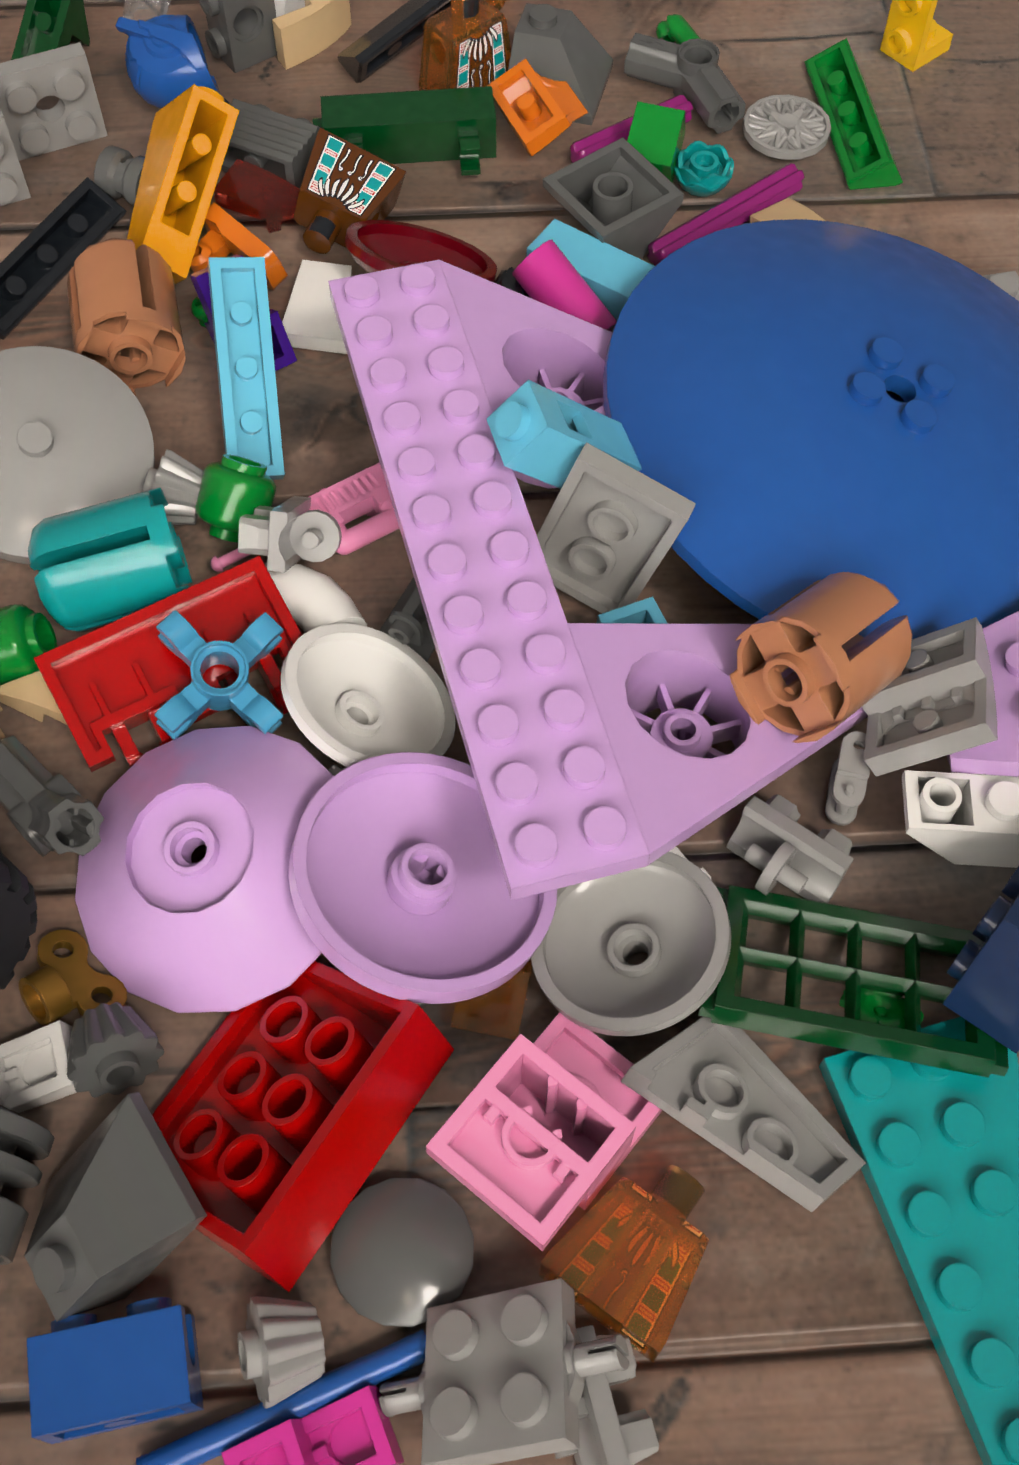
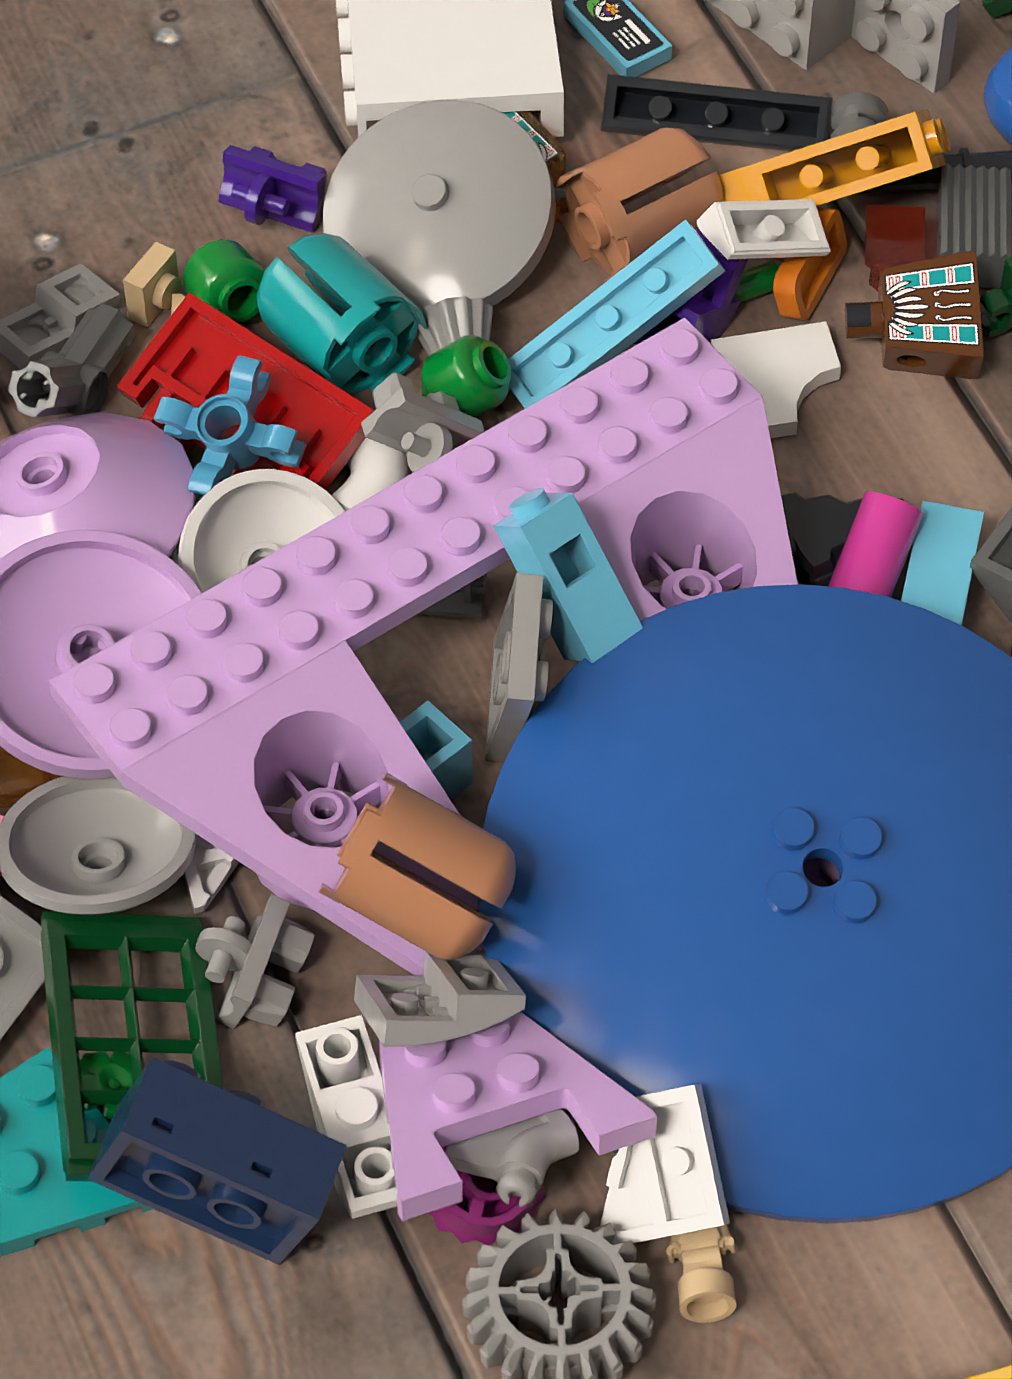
camera: 70 degrees right, 5 degrees down
dark red dish [345,220,497,282] -> none
light grey piece [825,731,870,826] -> none
none -> white slope [696,199,831,259]

